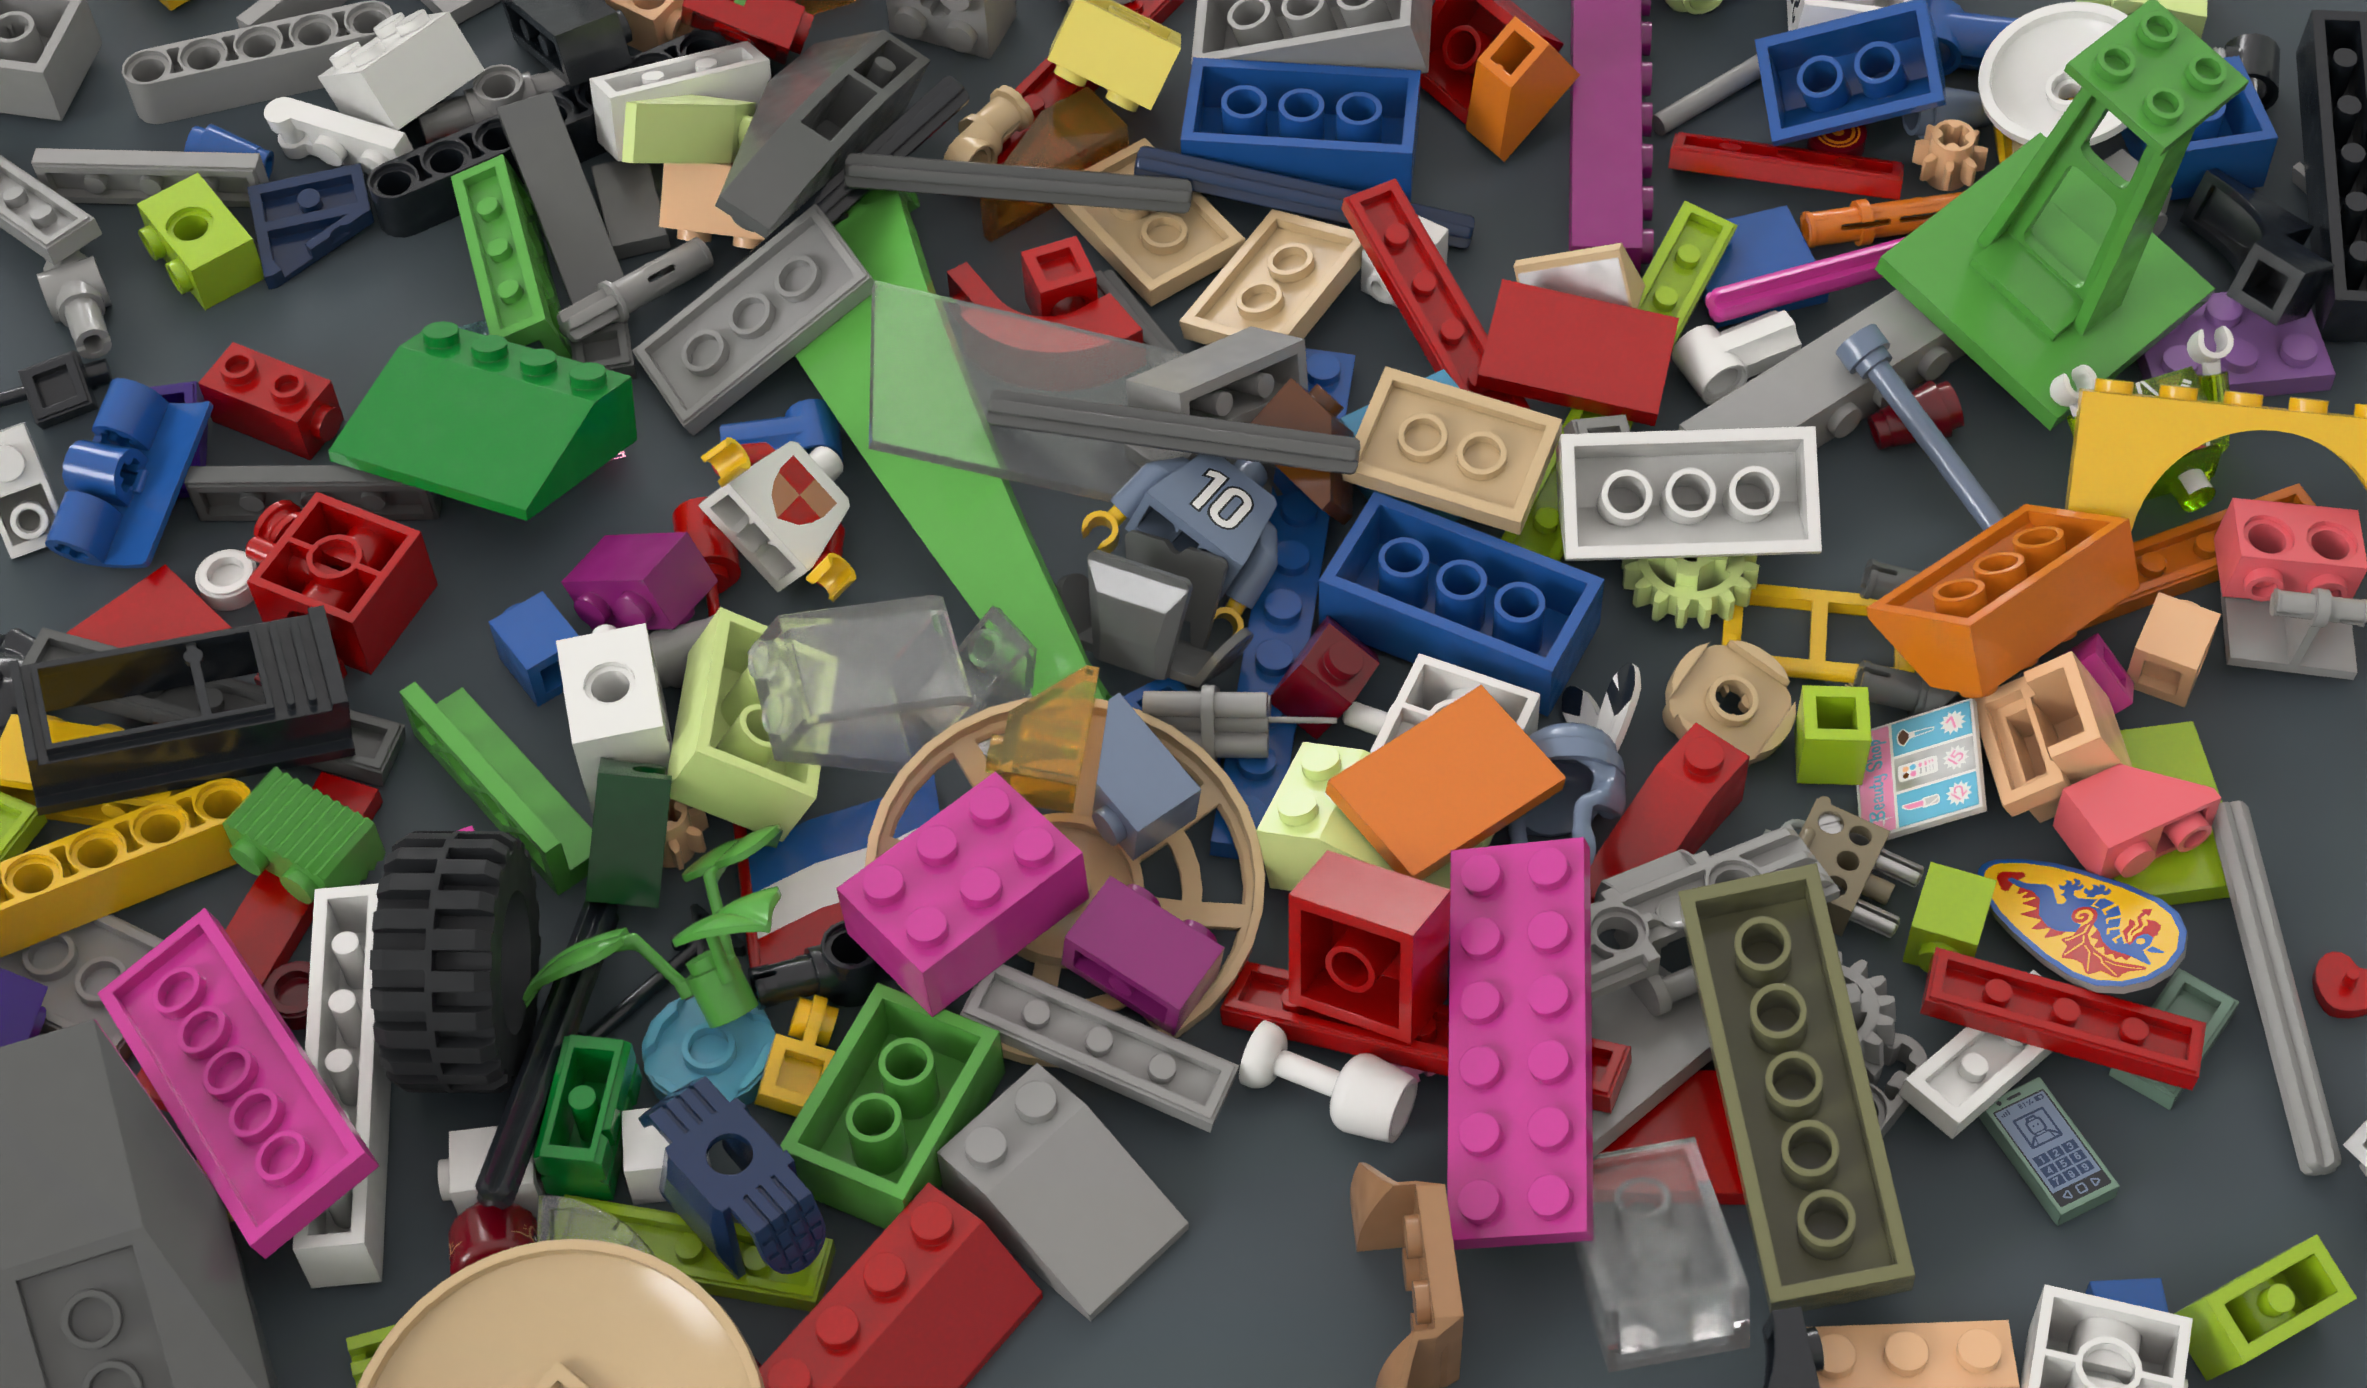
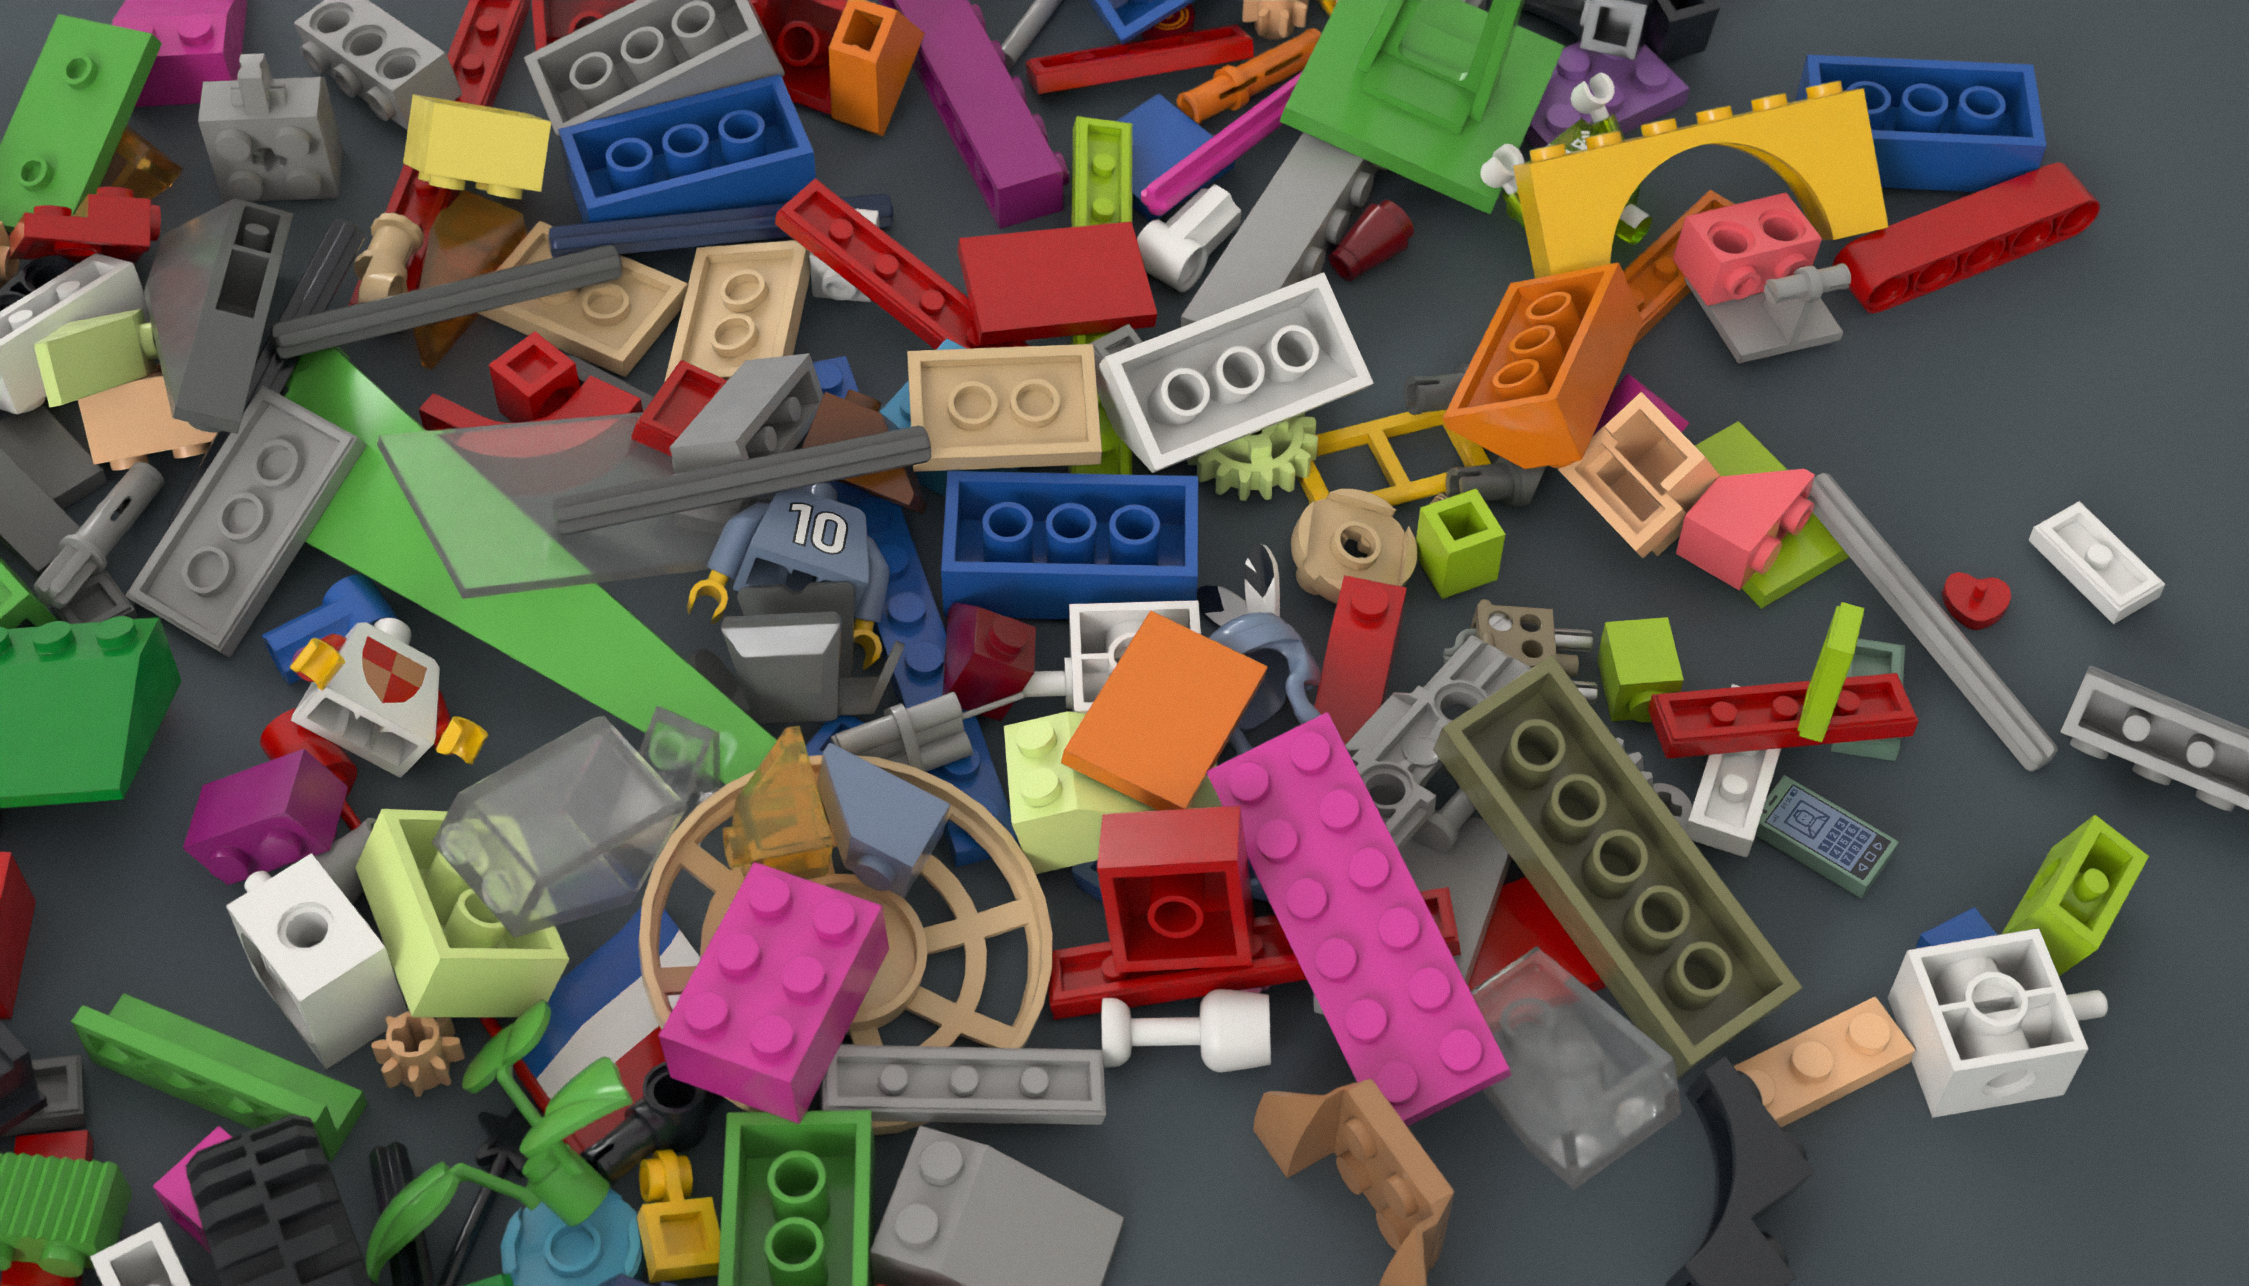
camera: 30 degrees left, 0 degrees up
blue brick [488,591,579,707] -> none
dark green hinge [585,757,672,908] -> none
magenta brick [1061,876,1225,1036] -> none
slope [1513,243,1645,309] -> none
sand blue piece [1836,324,2004,531] -> none
piece [1857,698,1987,840] -> none
shield [1977,859,2188,994] -> none
light nougat brick [2127,592,2221,708] -> none
none -> red tile [631,360,728,458]
none -> lime tile [1797,602,1864,742]

